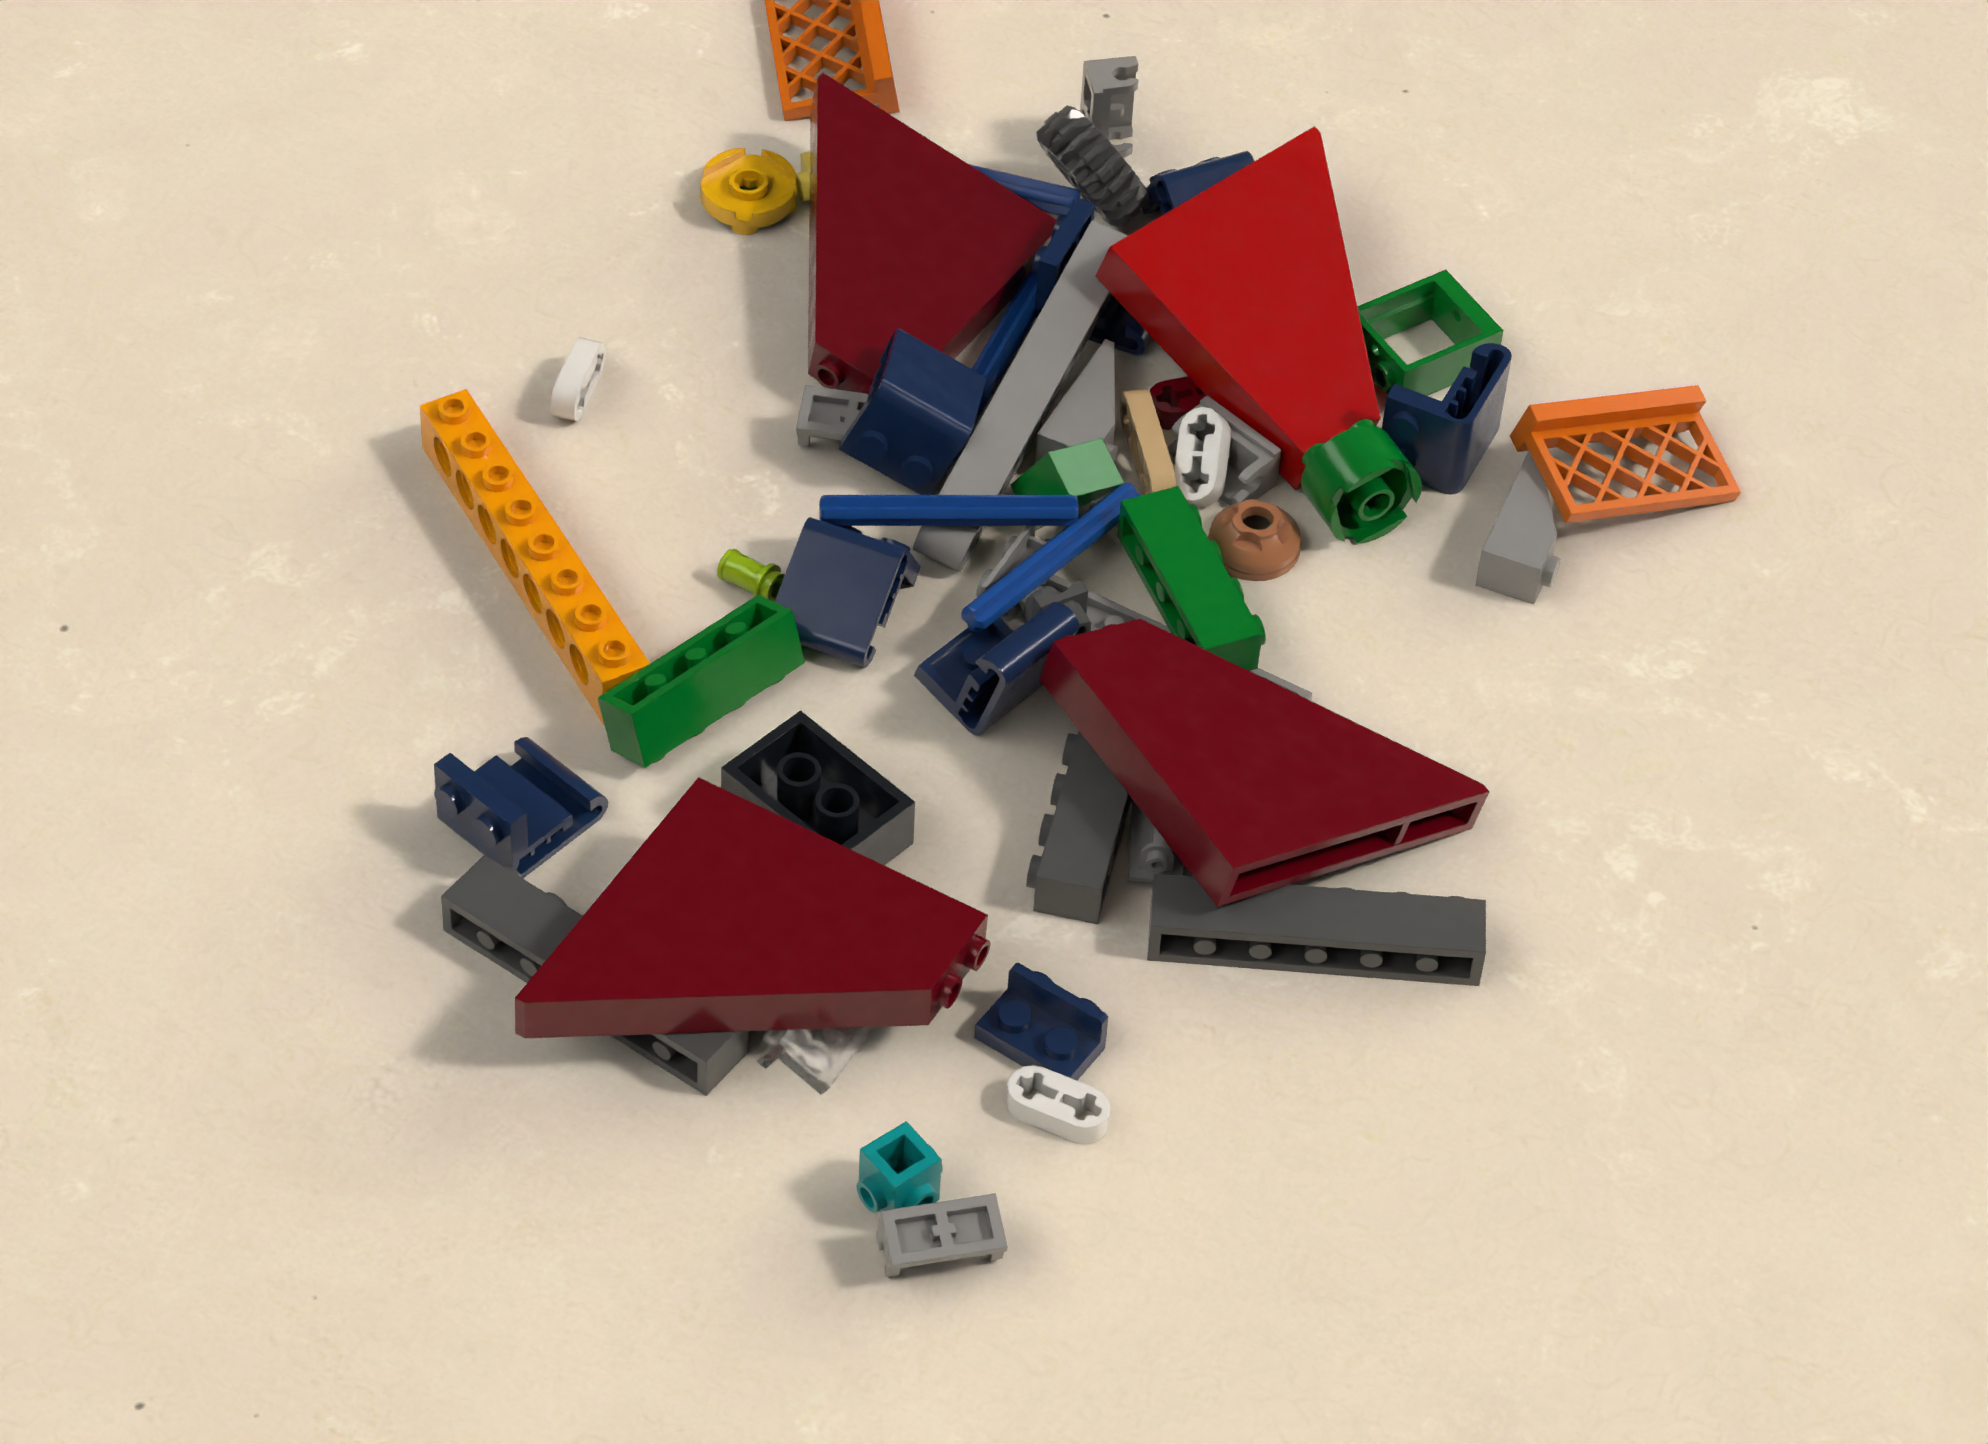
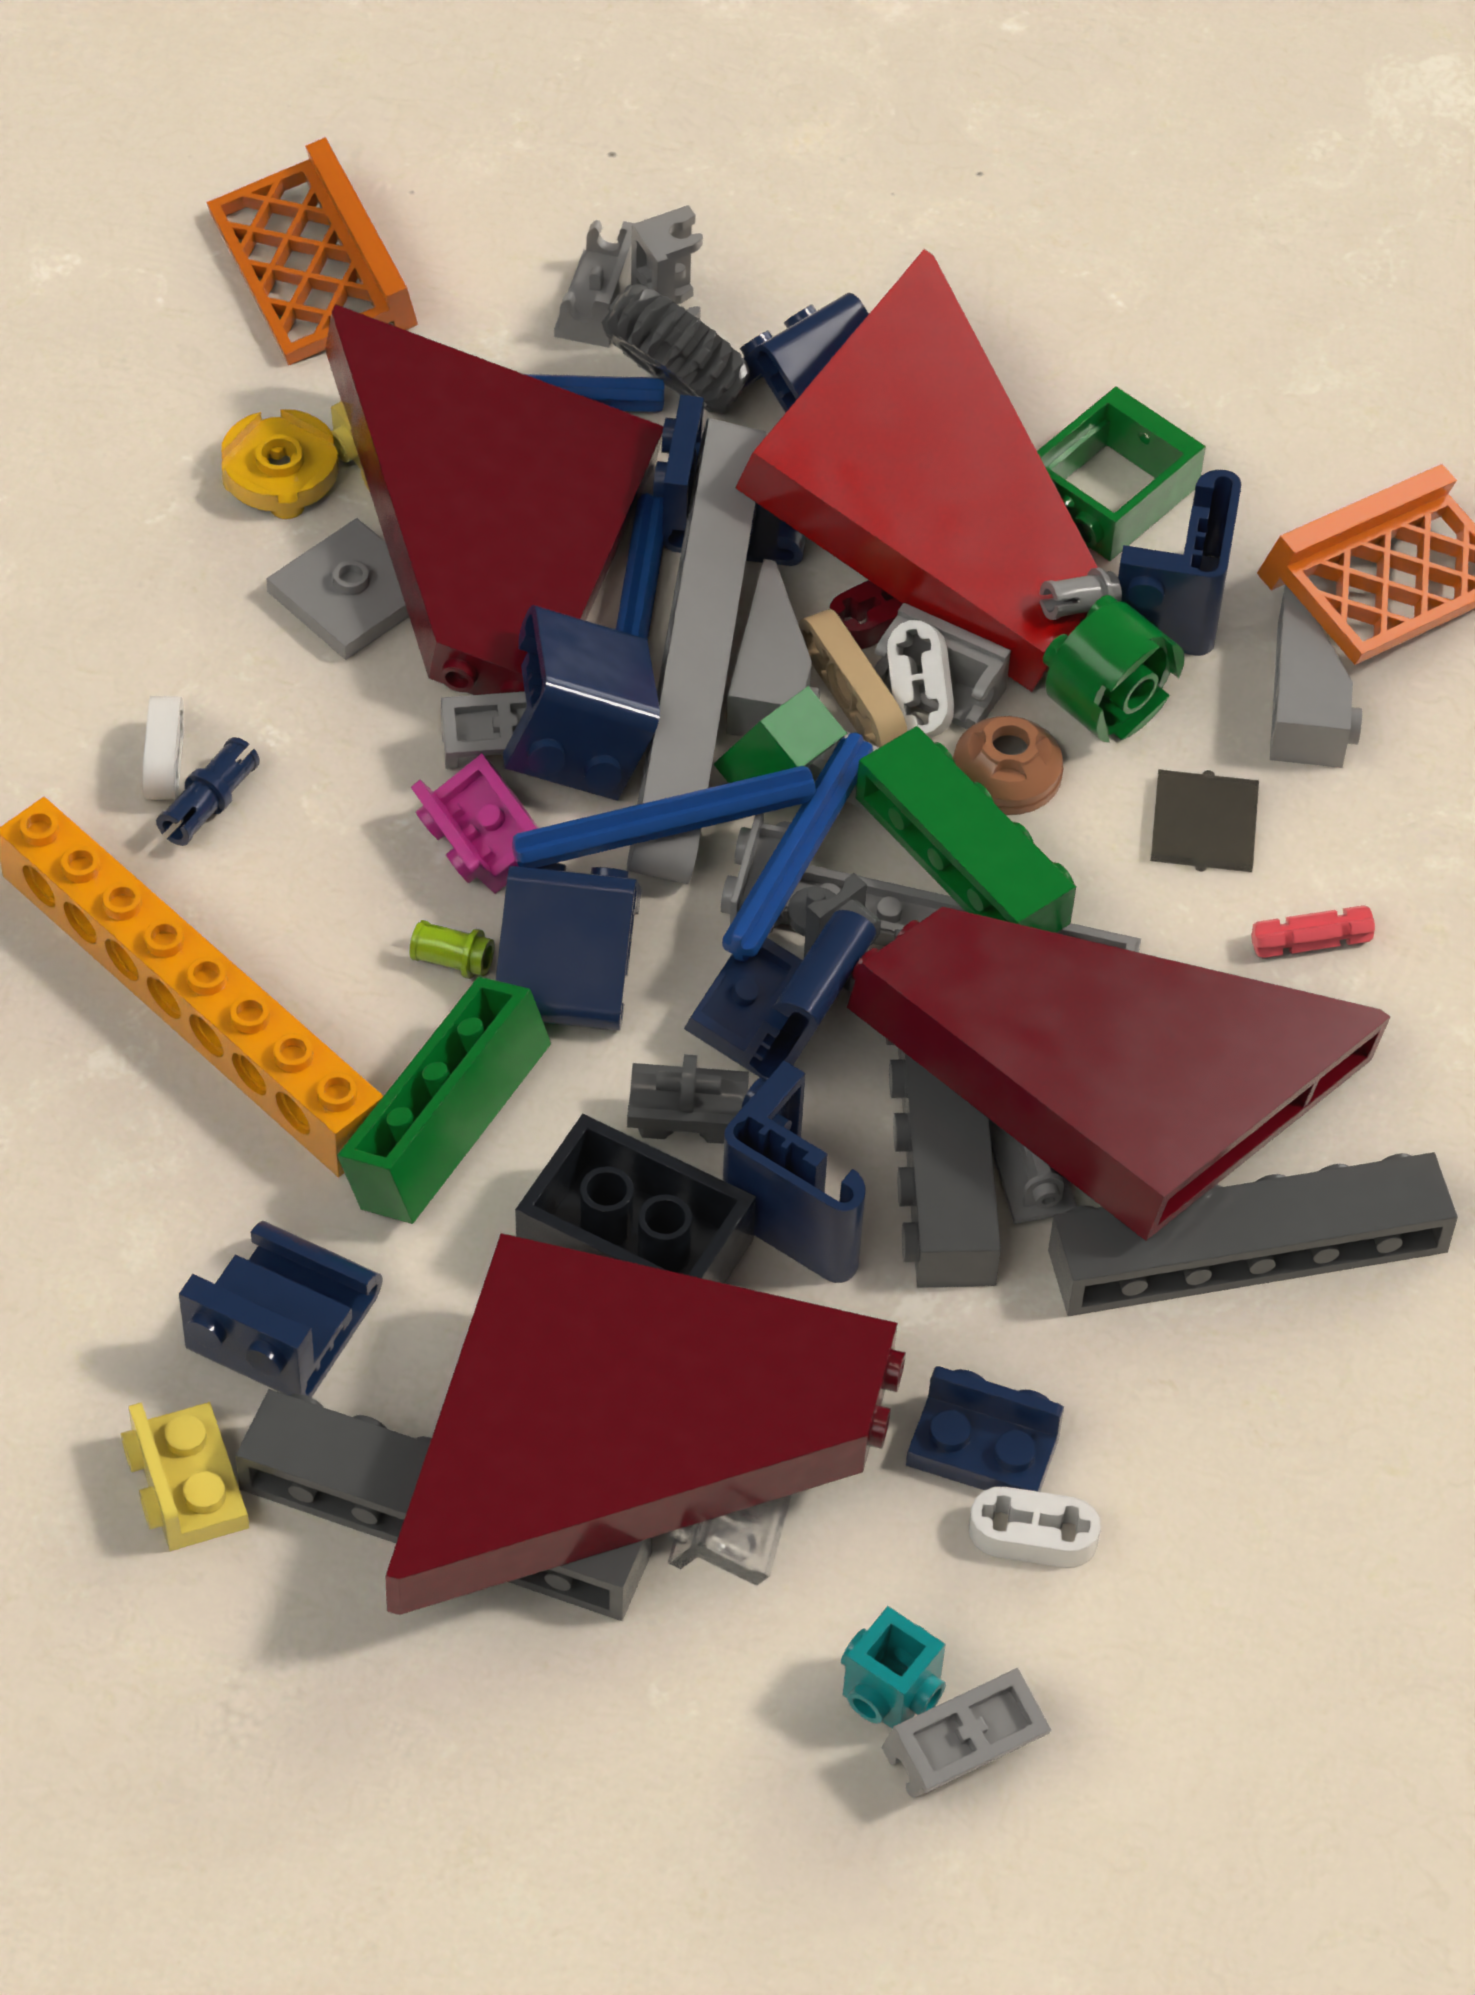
camera: 15 degrees left, 5 degrees up
none -> light yellow bracket [120,1402,249,1551]
none -> dark blue pin [156,737,260,846]
none -> light grey plate [266,518,409,660]
none -> dark pink bracket [411,753,539,894]
none -> light grey hinge [554,220,634,348]
none -> dark grey hips [627,1054,749,1144]
none -> dark blue piece [722,1061,866,1283]
none -> light grey pin [1040,568,1122,620]
none -> clear smoke piece [1150,769,1259,872]
none -> coral axle [1251,905,1375,958]

